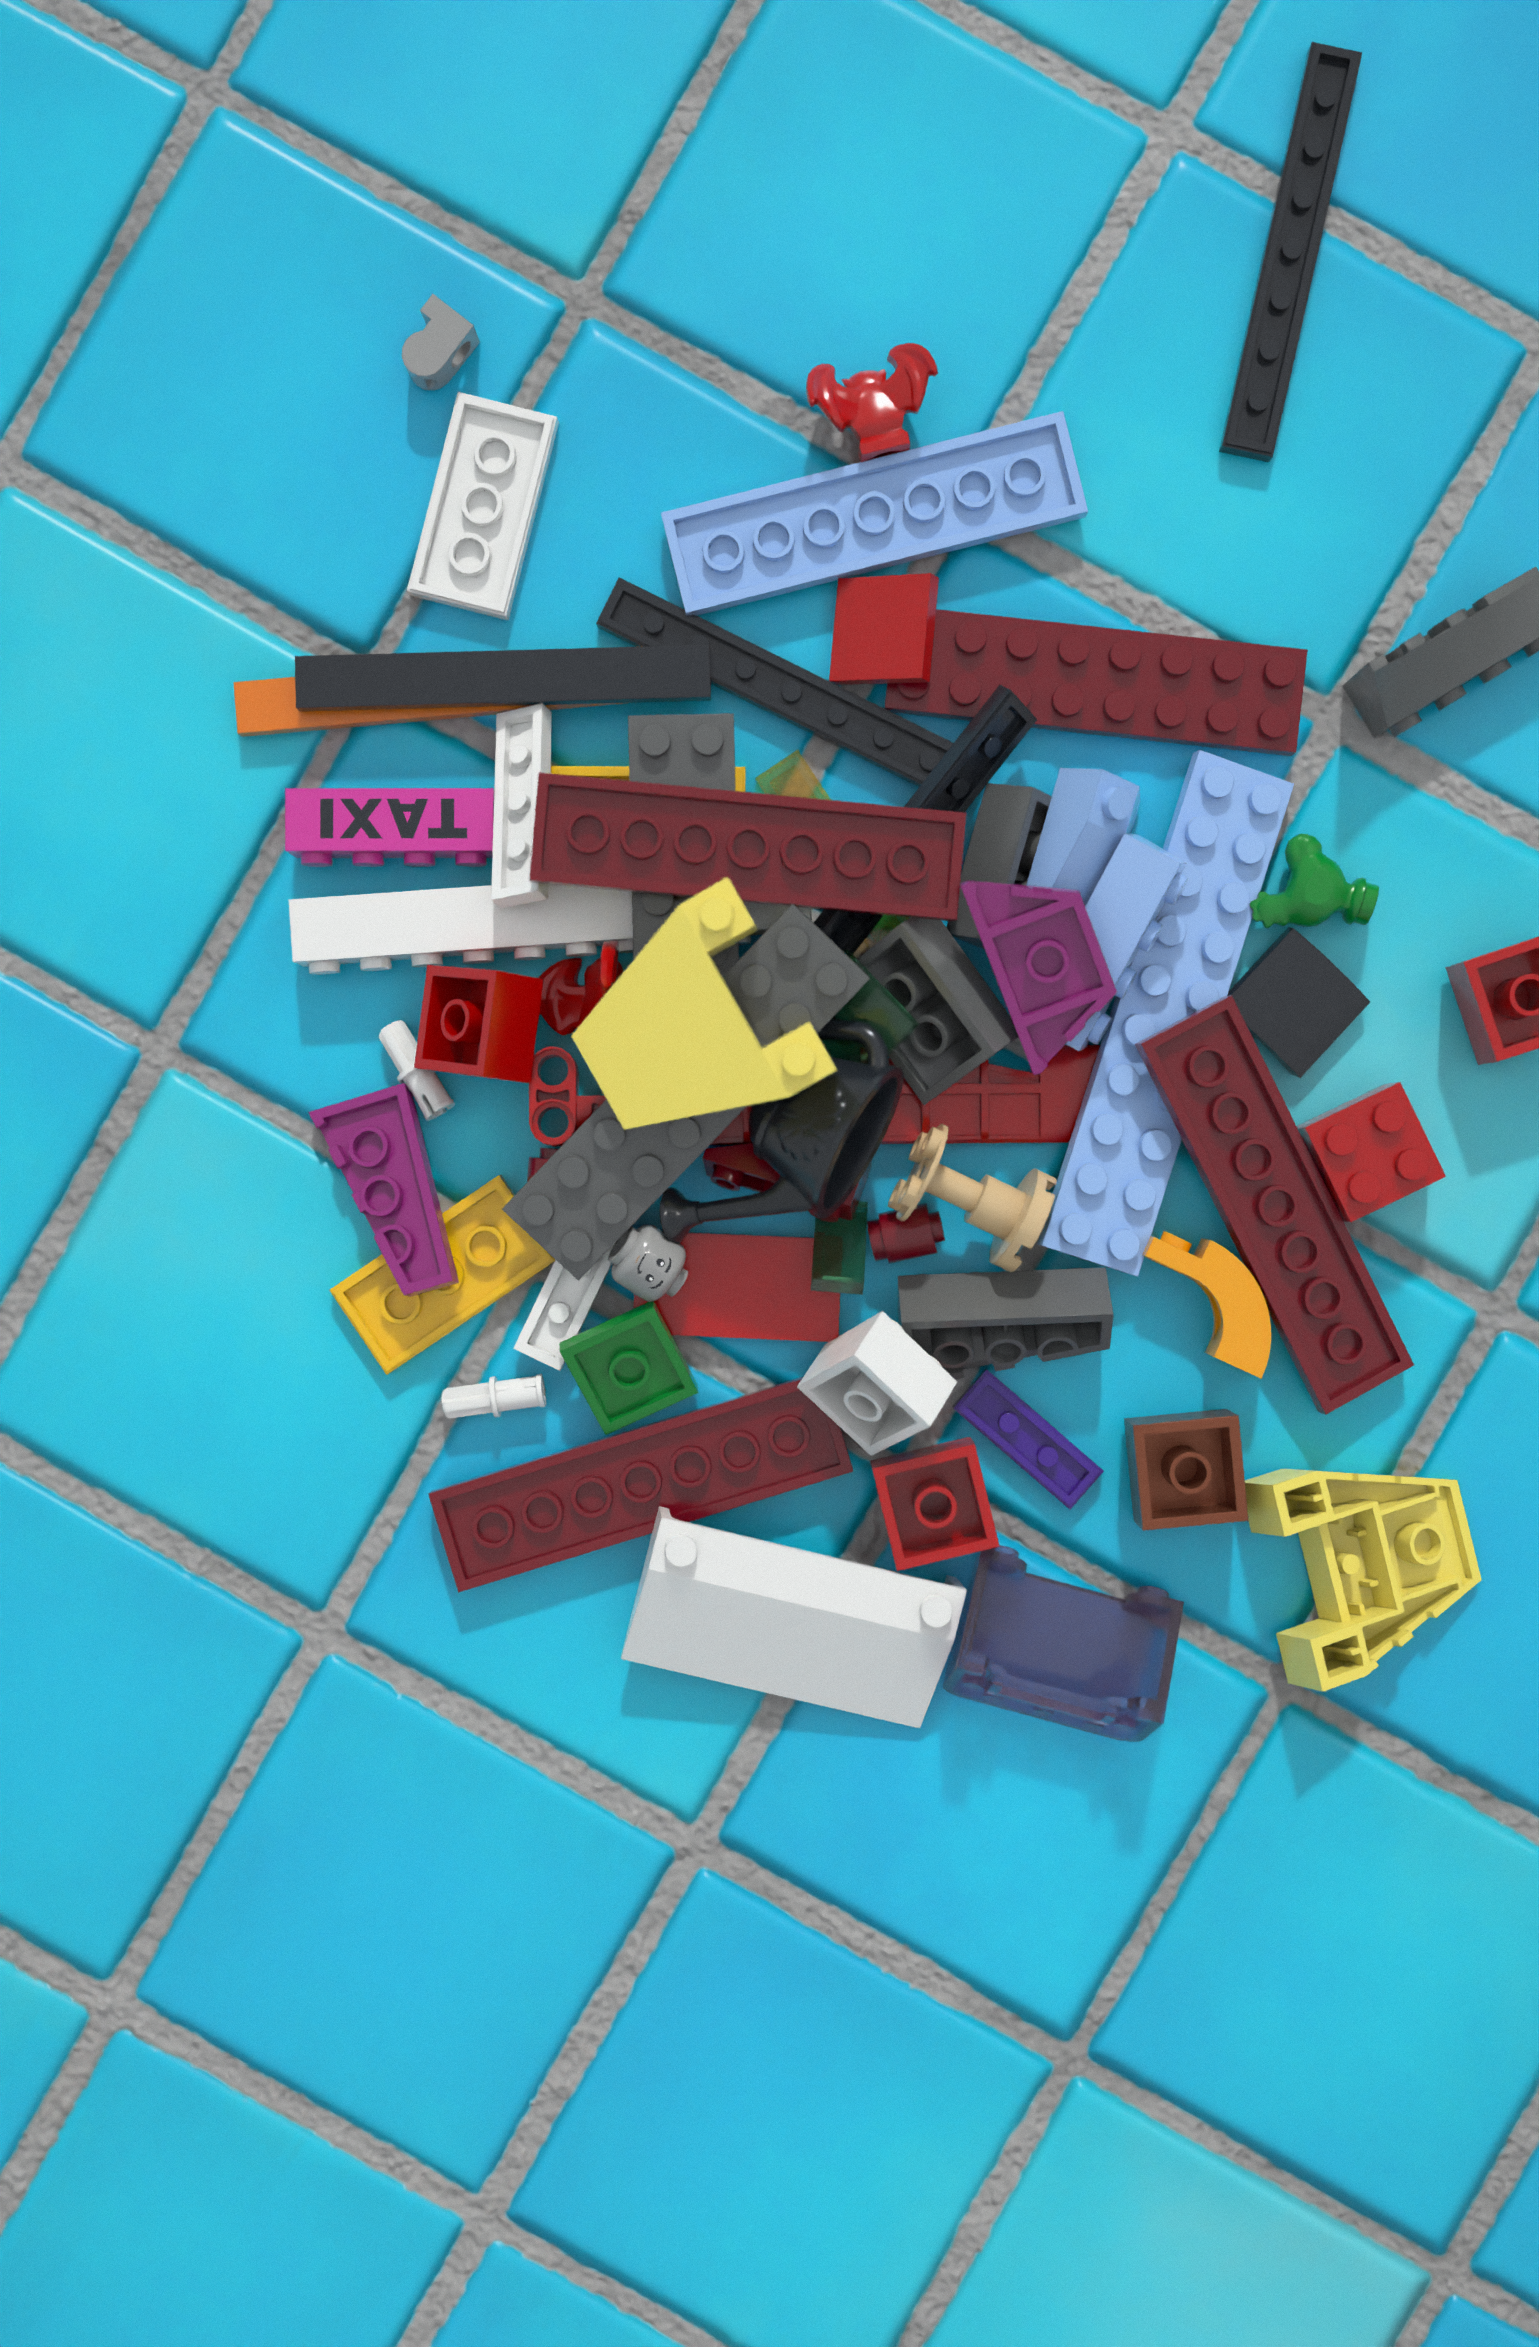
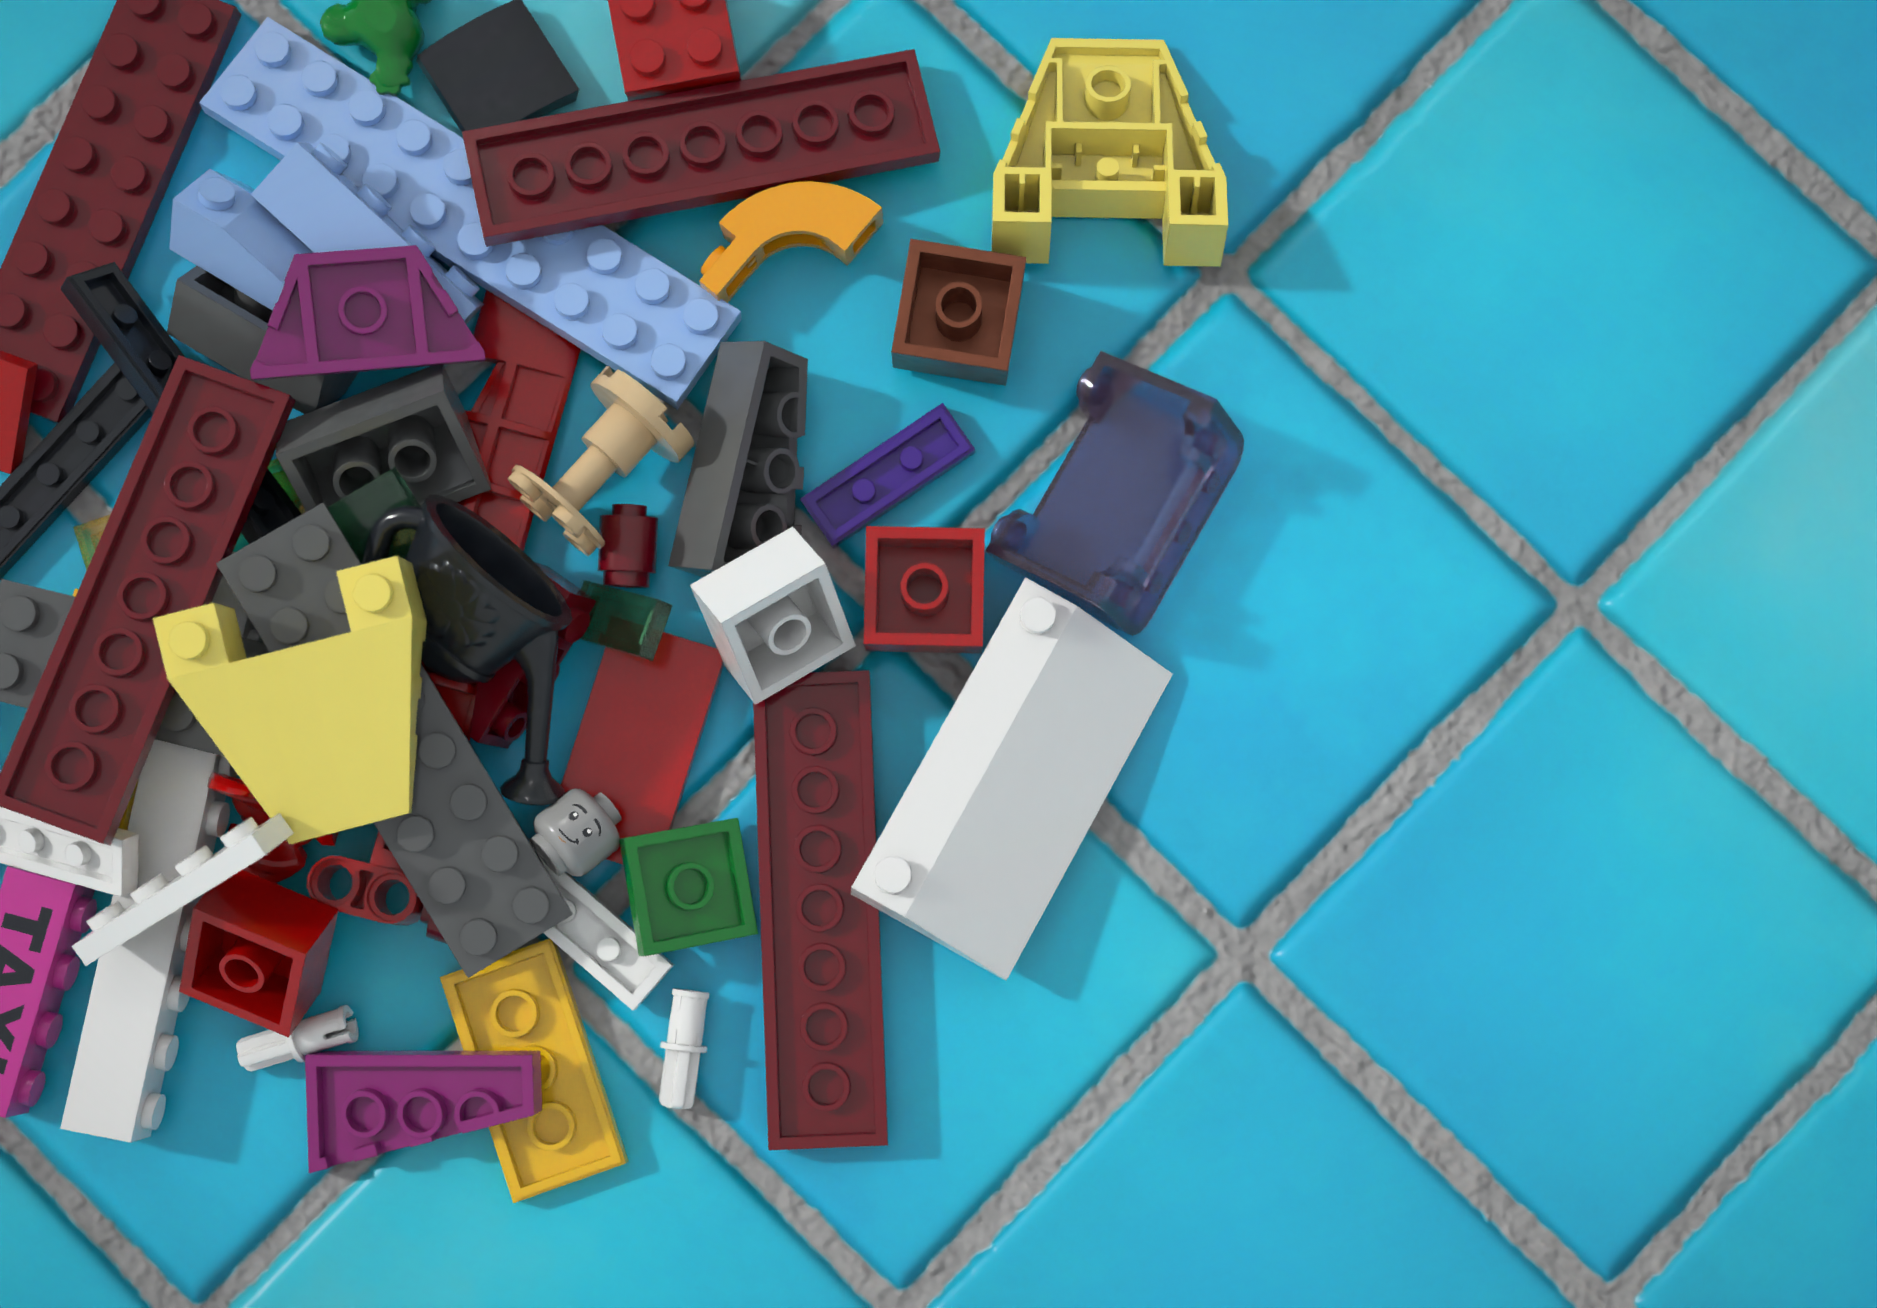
camera: 75 degrees left, 5 degrees down
none -> white plate [72,813,293,966]

